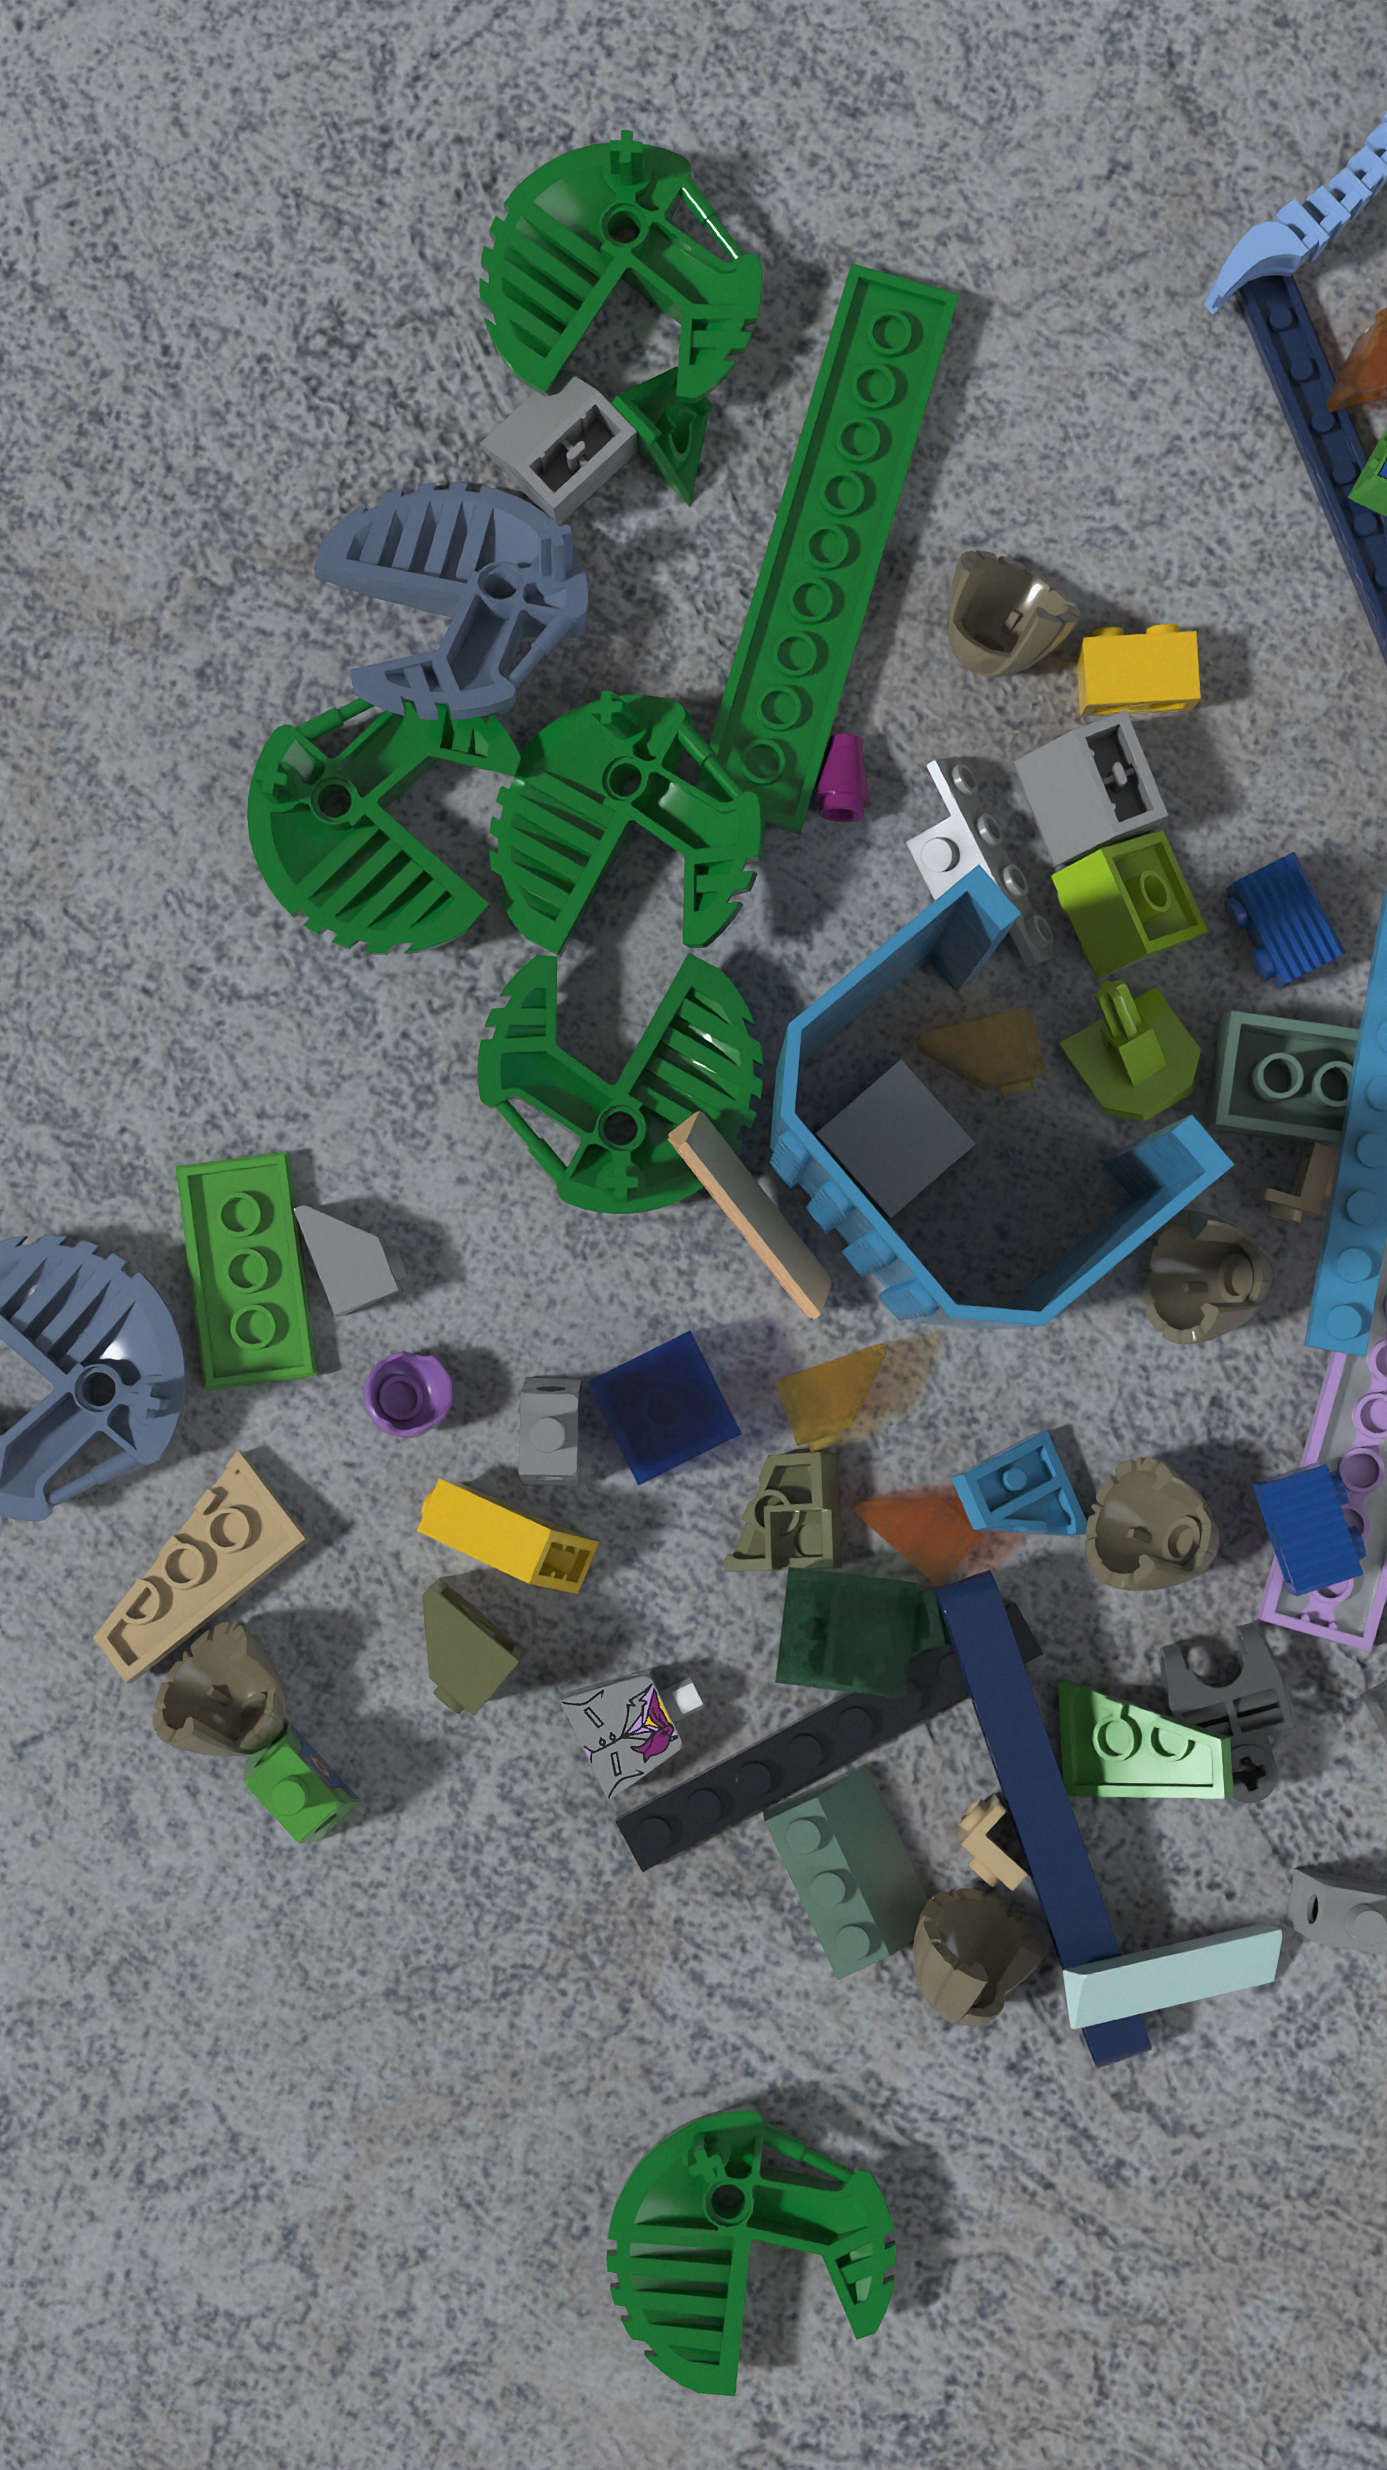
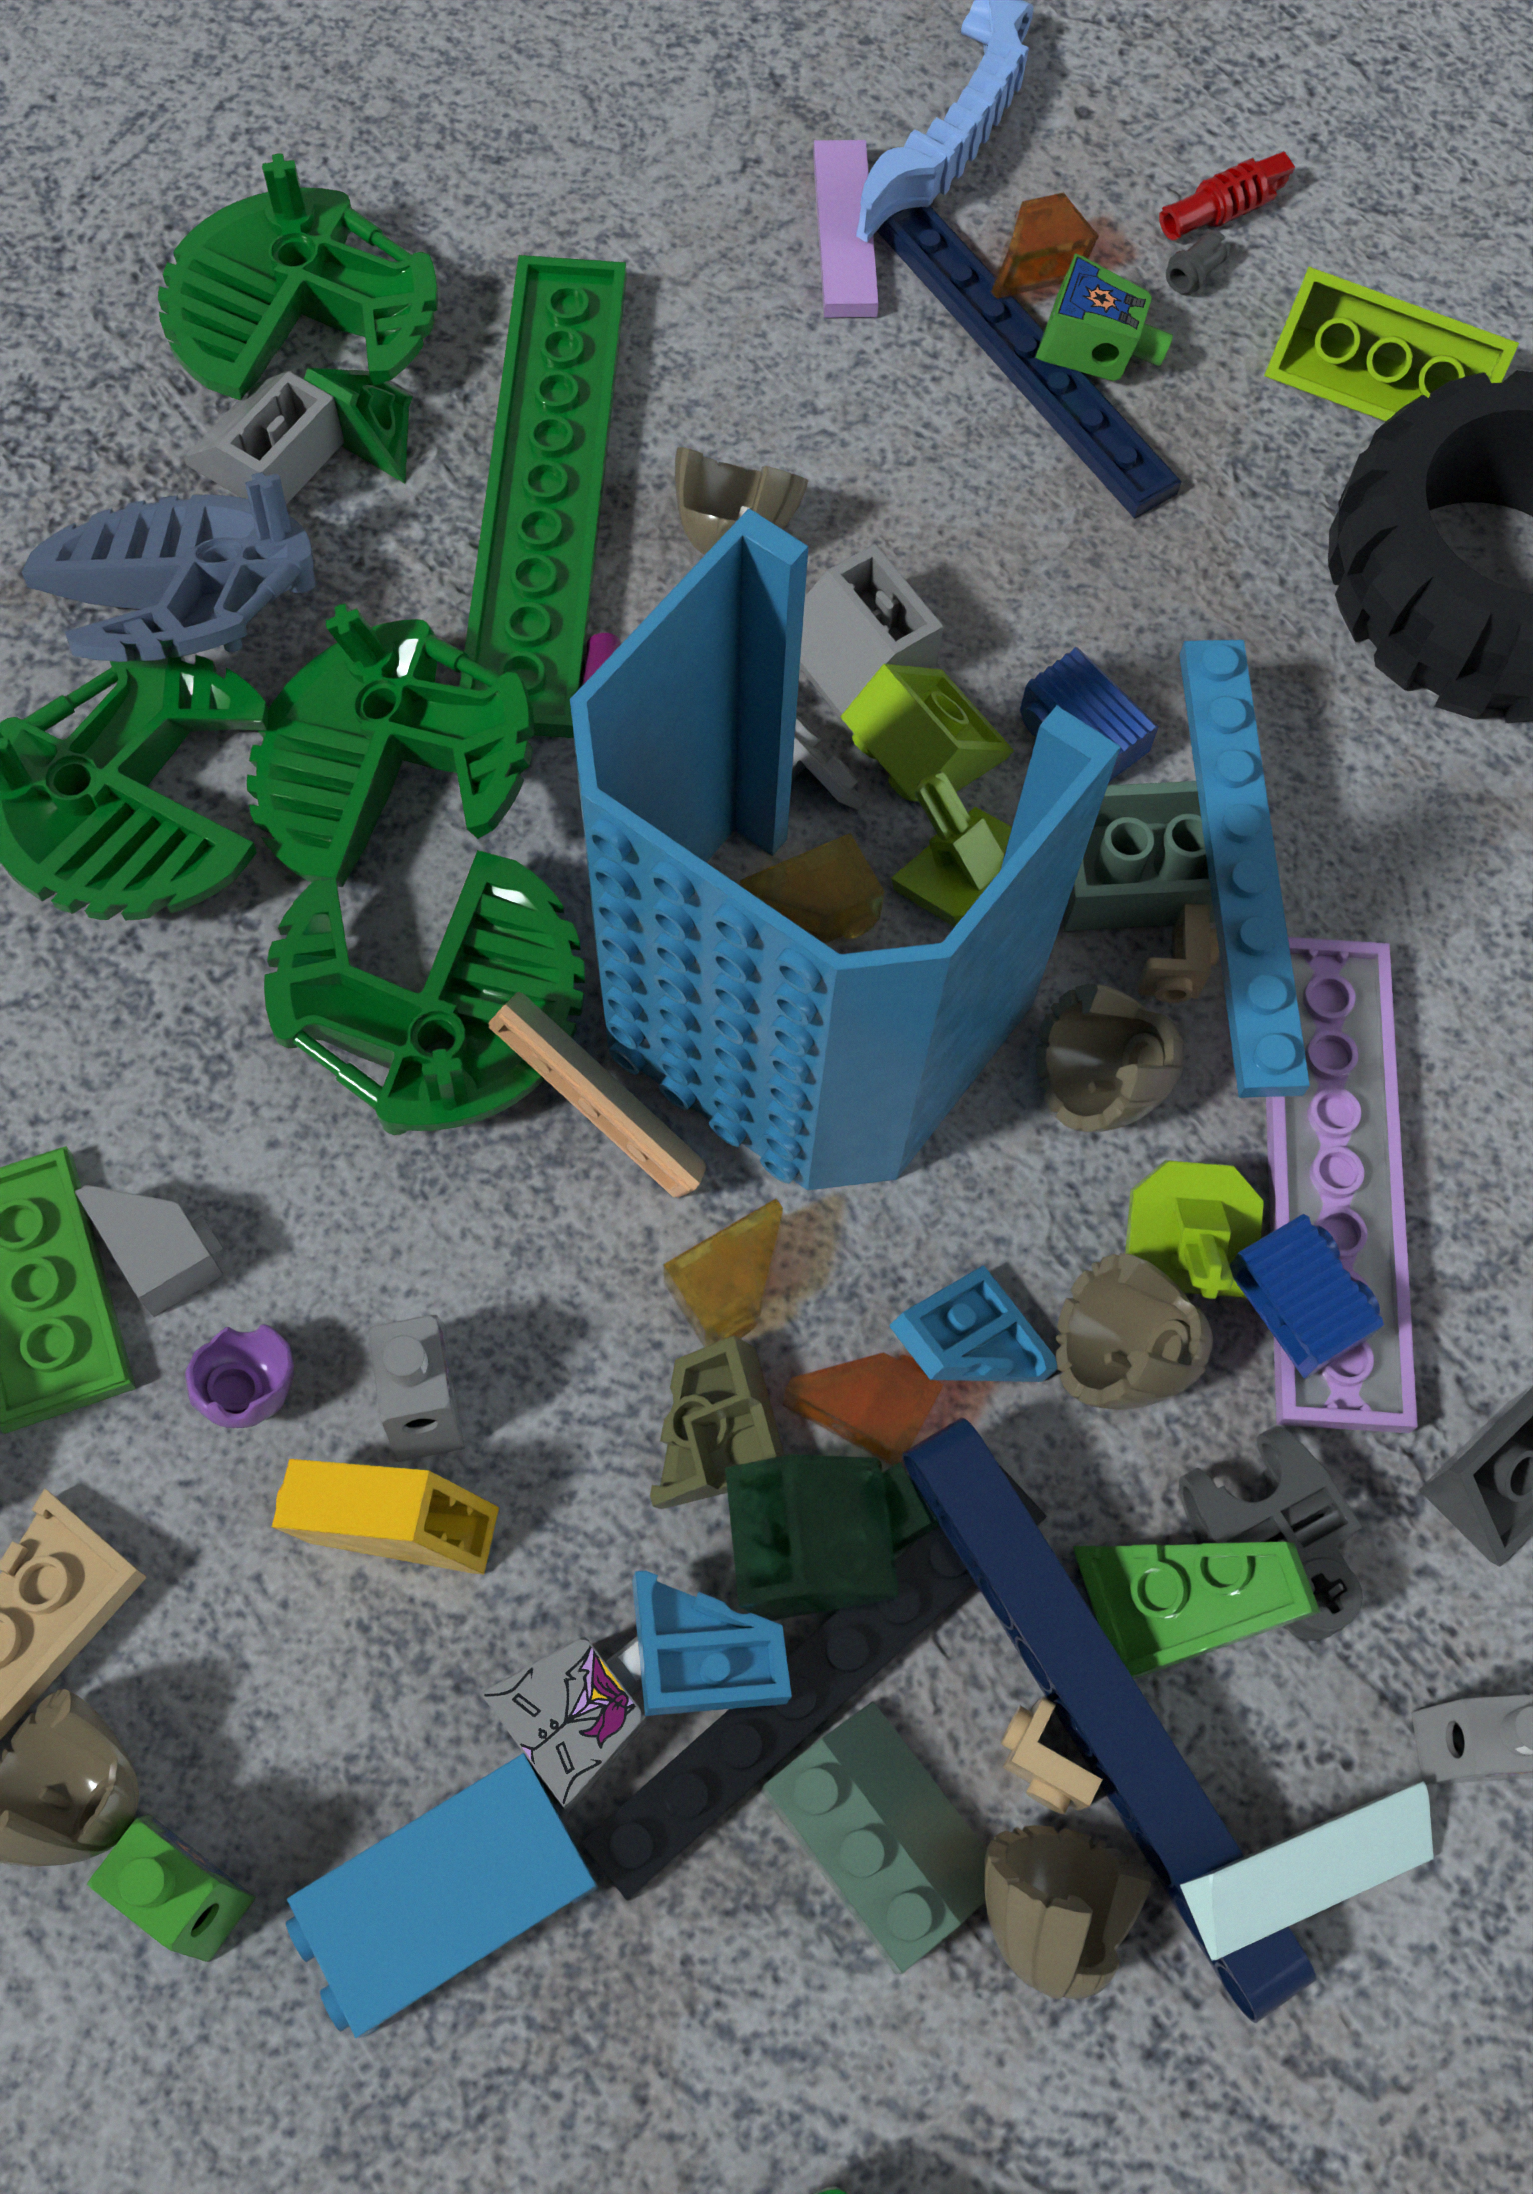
camera: 20 degrees left, 20 degrees down
olive slope [422,1578,526,1716] -> none
clear blue brick [587,1330,742,1486] -> none
yellow brick [1076,624,1201,717] -> none
none -> dark azure panel [286,1753,599,2038]
none -> dark azure wing [632,1571,792,1716]
none -> lavender tile [813,140,879,318]
none -> lime piece [1125,1160,1264,1299]

